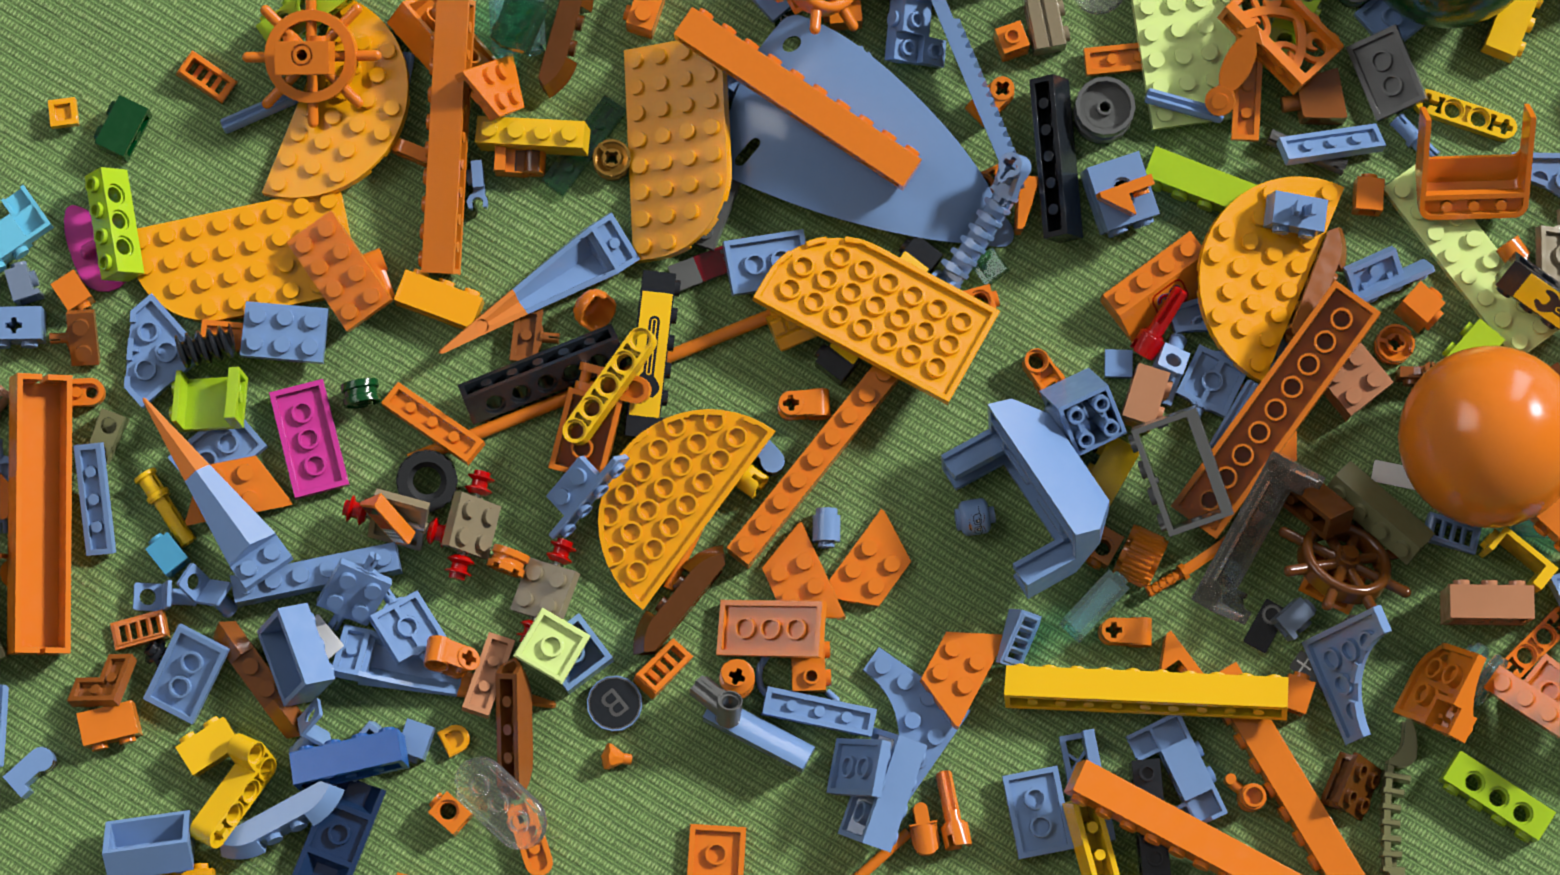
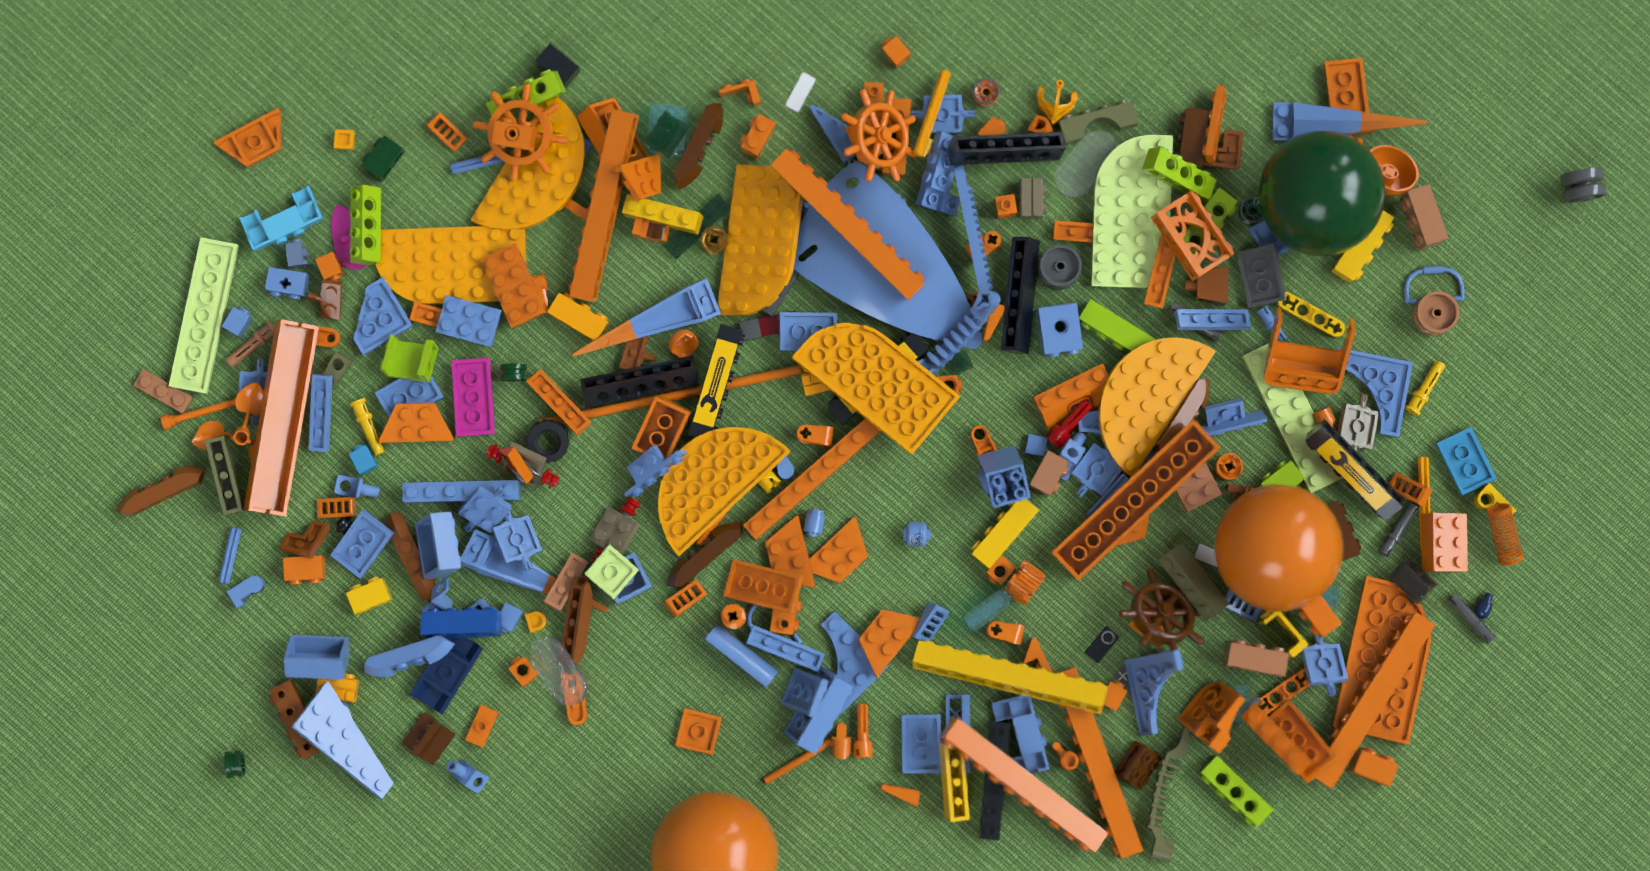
camera: 15 degrees right, 5 degrees up
medium blue plate [143,398,294,591] -> none
black piece [175,323,236,368] -> none
medium blue bracket [177,563,238,618] -> none
yellow beam [189,733,277,848] -> none
white sticker [315,614,344,659] -> none
orange piece [424,635,480,679] -> none
dark tan plate [441,470,501,581] -> none
medium blue plate [466,160,488,211] -> none
orange wheel [486,544,530,579] -> none
yellow beam [562,327,657,446] -> none
orange plate [574,361,652,404] -> none
black tile [587,676,642,731] -> none
orange rock [601,743,632,770] -> none
dark grey piece [690,675,743,728] -> none
medium blue wedge [941,399,1109,599] -> none
orange slope [1096,174,1155,217] -> none
dark grey hose [1128,405,1234,537] -> none
medium blue axle [1145,88,1224,123] -> none
orange sword [1145,502,1271,597] -> none
clear smoke windscreen [1191,451,1326,625] -> none
orange brick [1205,24,1264,116] -> none
medium blue brick [1263,190,1328,239] -> none
reddish brown brick [1269,463,1355,541] -> none
sand blue brick [1270,597,1316,641] -> none
orange brick [1351,173,1385,217] -> none
orange brick [1394,281,1445,333] -> none

